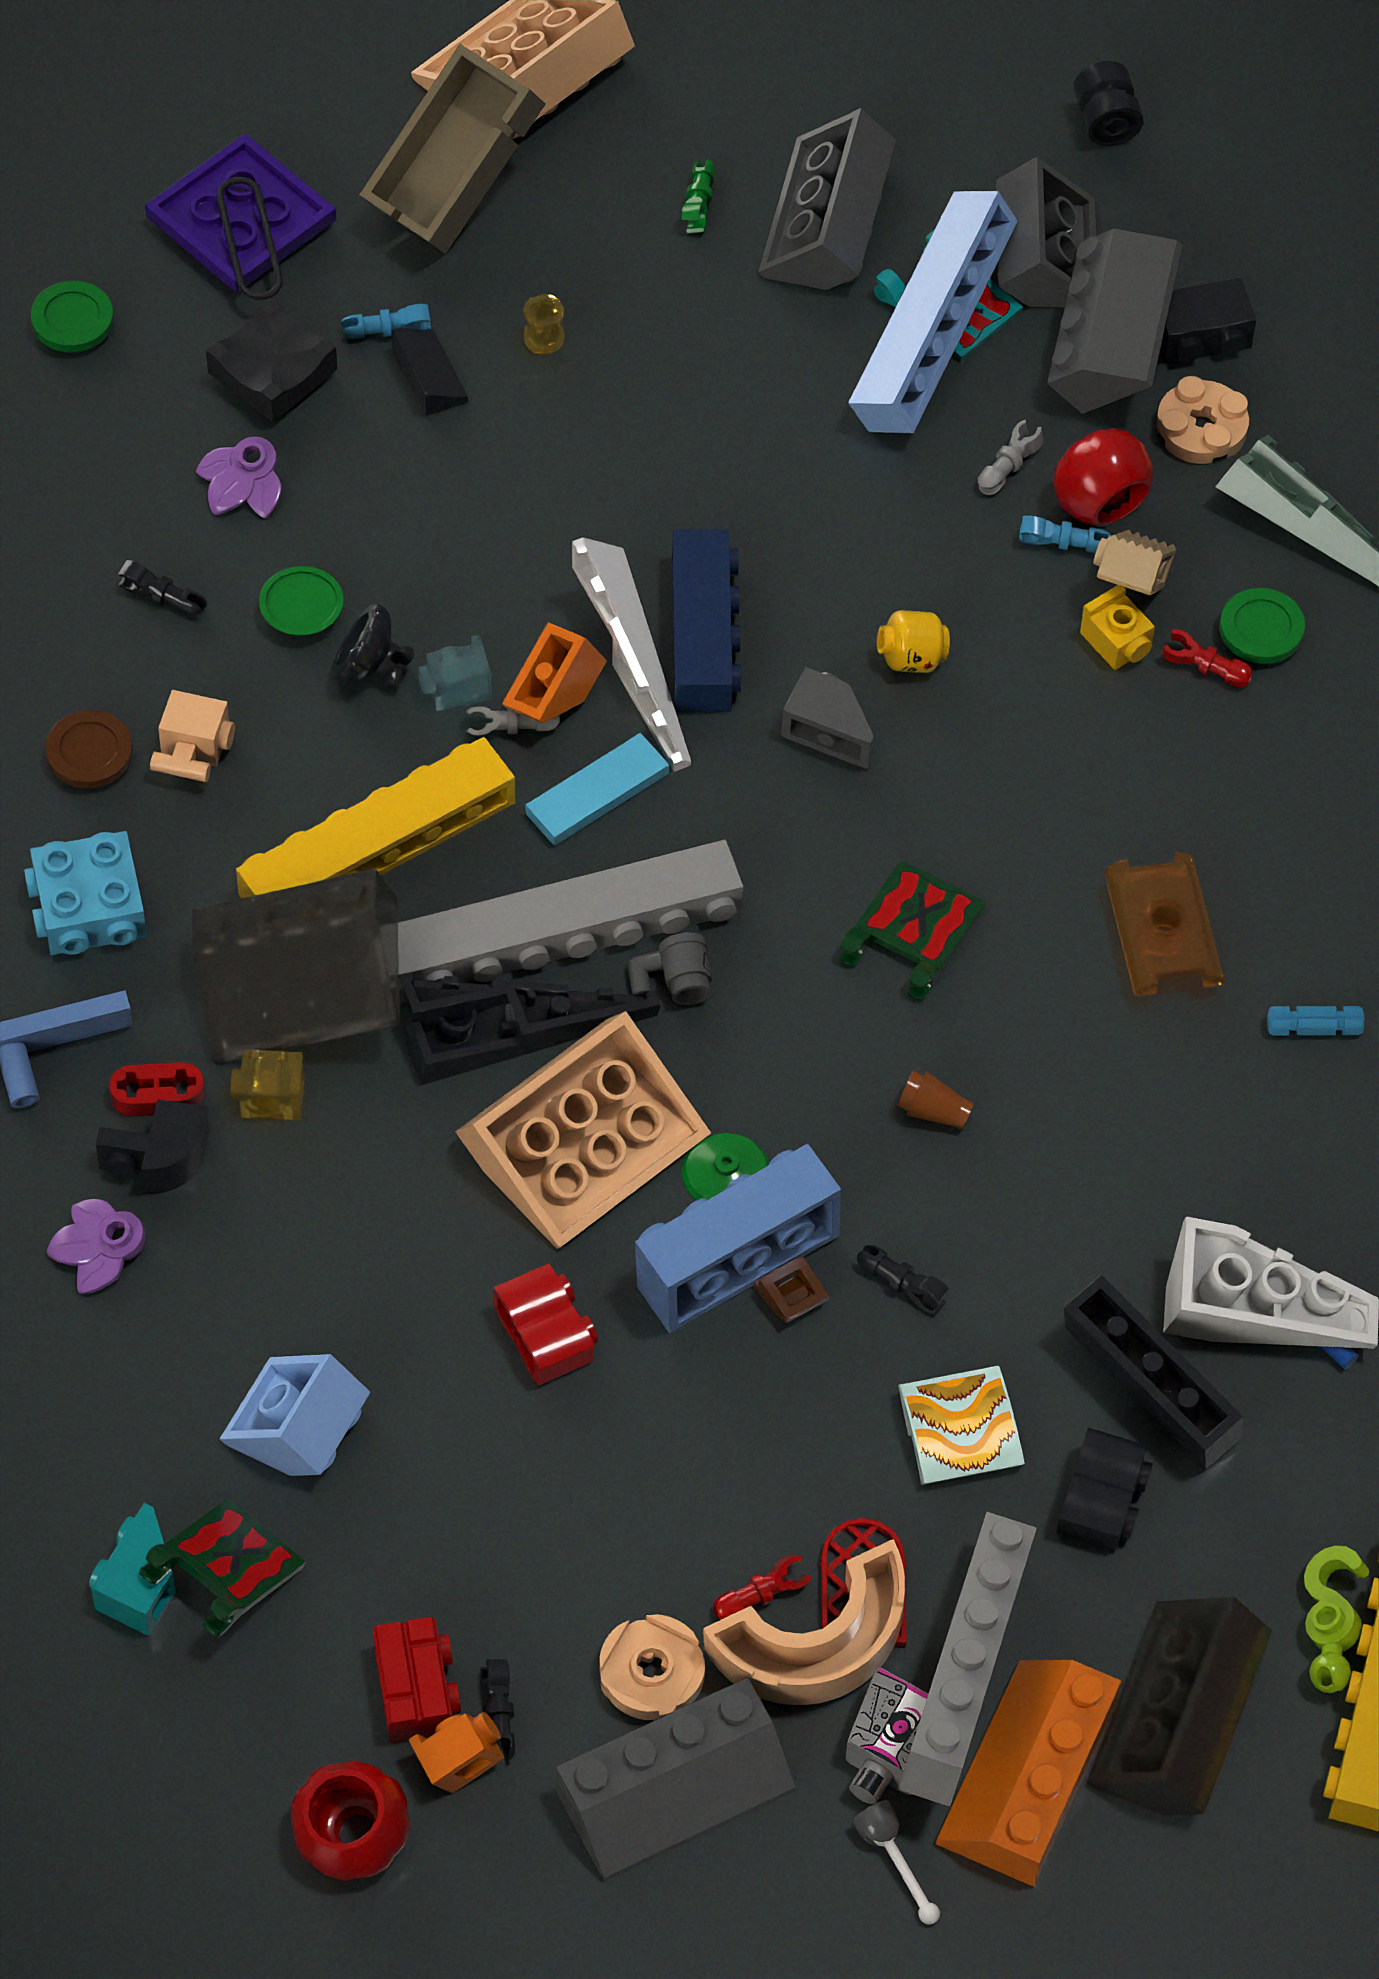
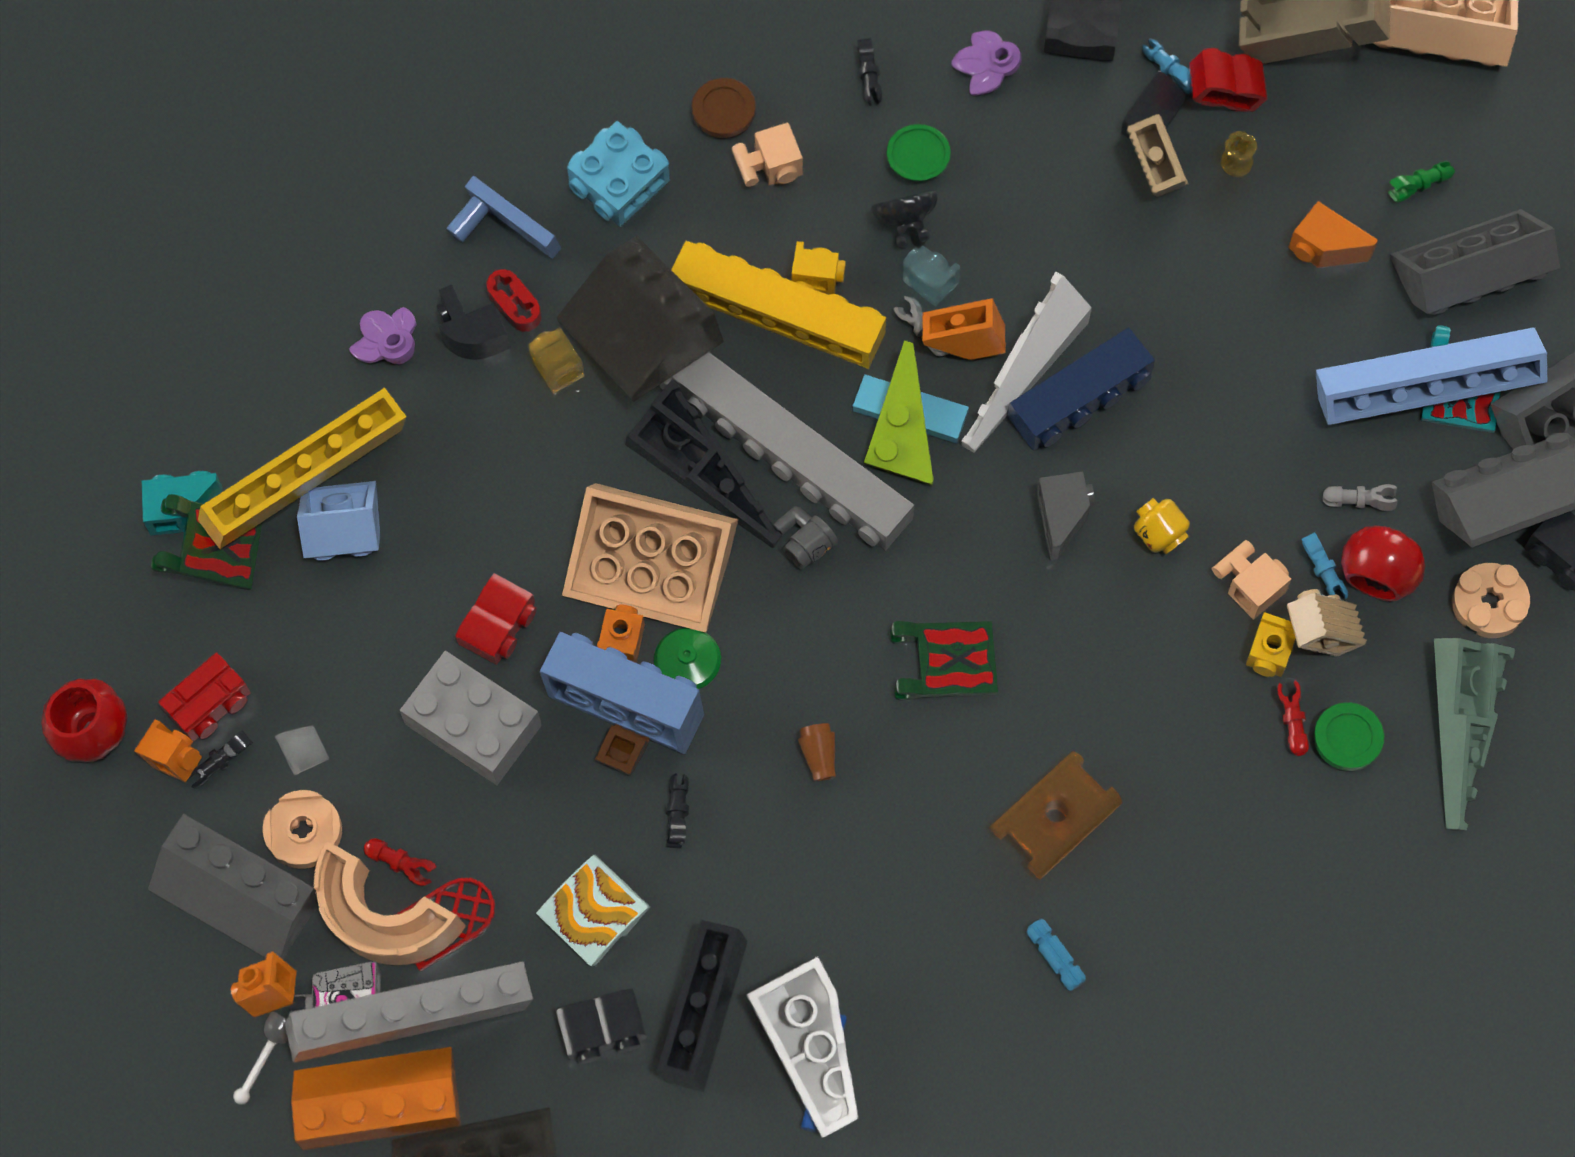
camera: 60 degrees right, 10 degrees up
none -> yellow brick [198,388,407,549]
none -> orange brick [231,952,296,1017]
none -> clear slope [275,725,329,776]
none -> light grey brick [399,651,542,785]
none -> orange brick [597,604,645,663]
none -> yellow brick [792,241,846,294]
none -> lime wing [864,341,934,486]
none -> tan brick [1127,114,1188,197]
none -> red brick [1189,48,1267,112]
none -> light nougat brick [1212,540,1291,620]
none -> orange slope [1289,201,1378,268]

